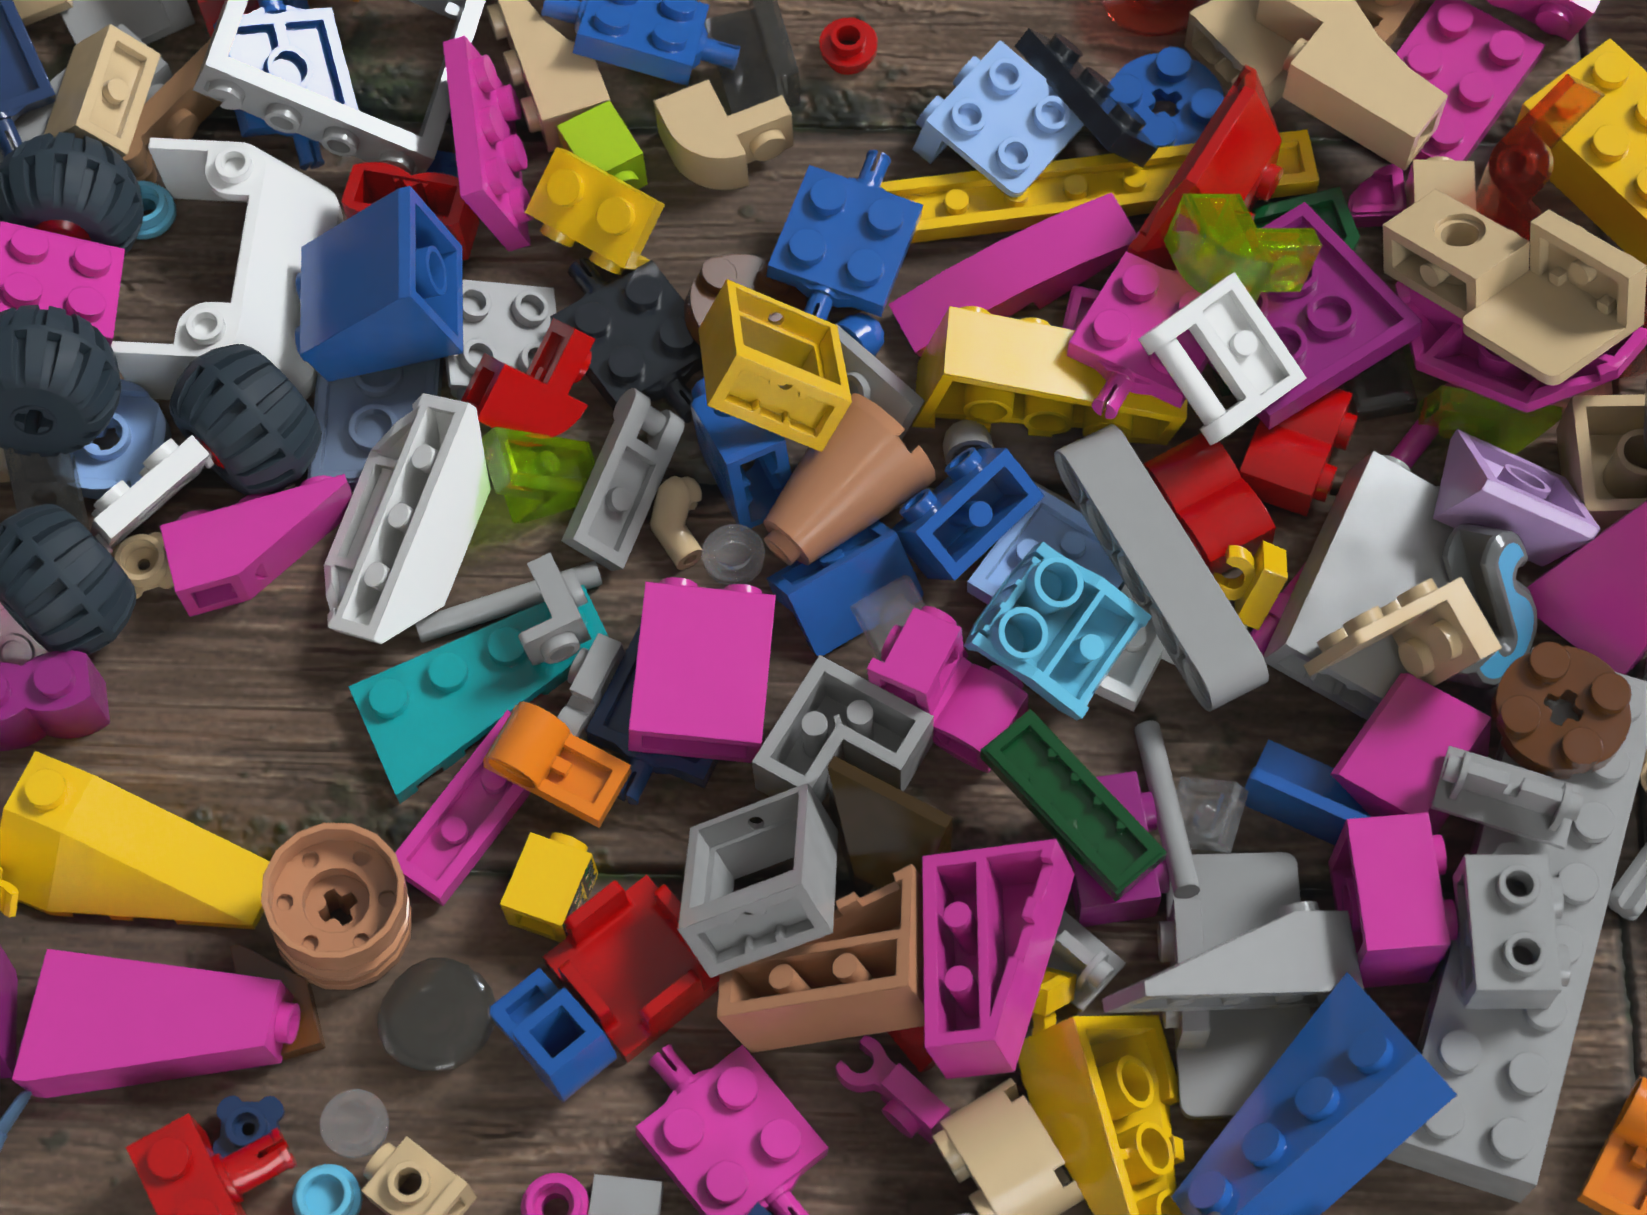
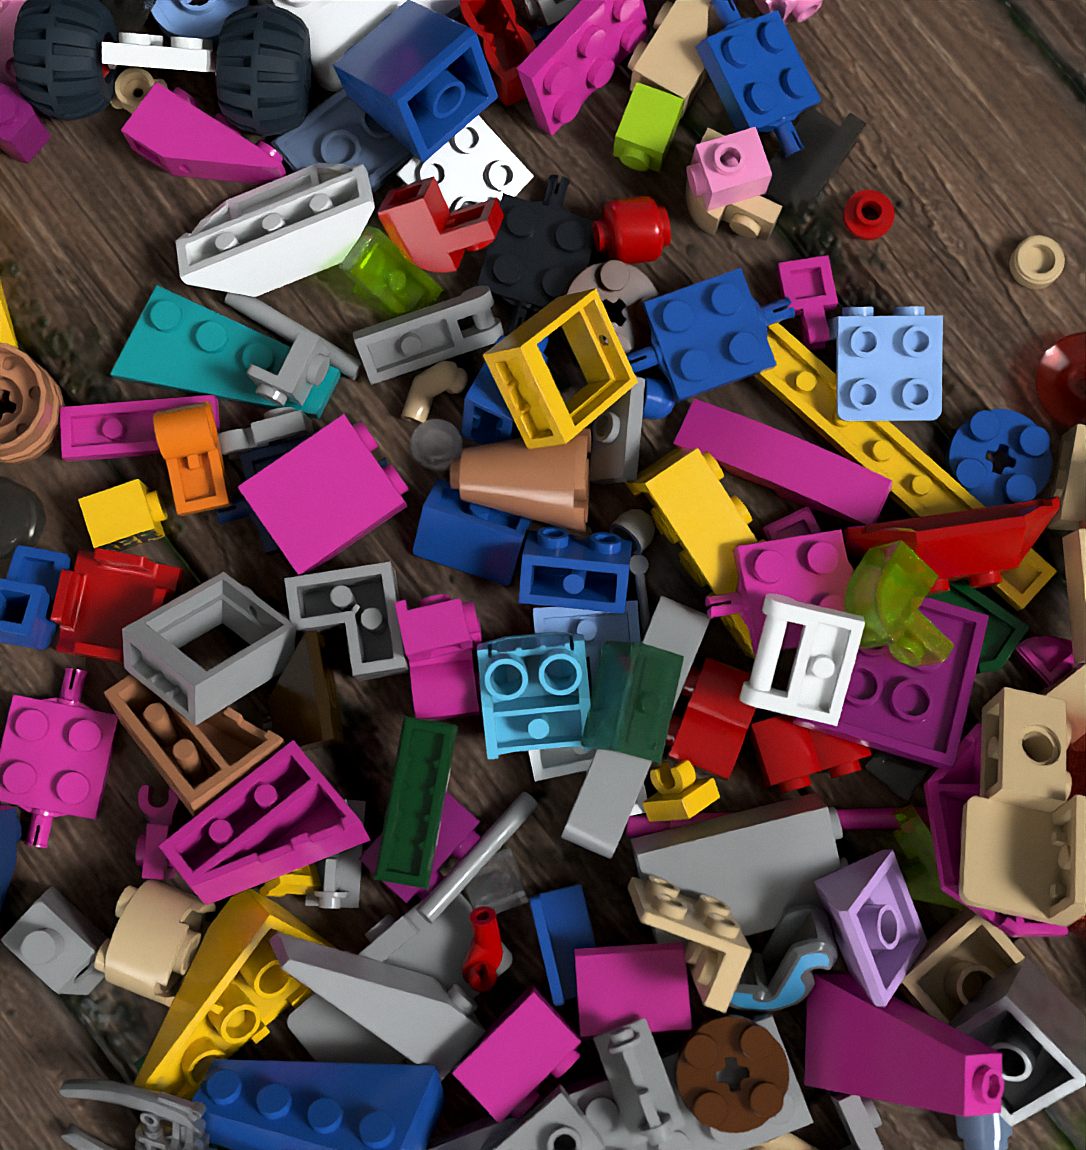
camera: 45 degrees right, 15 degrees up
yellow bracket [525,147,665,275] -> none
clear plate [850,575,926,662] -> none
black plate [1014,28,1158,167] -> none
none -> red arm [462,906,503,992]
none -> clear green panel [581,641,684,763]
none -> red head [593,196,671,265]
none -> bright pink brick [687,127,772,211]
none -> dark pink plate [776,255,838,351]

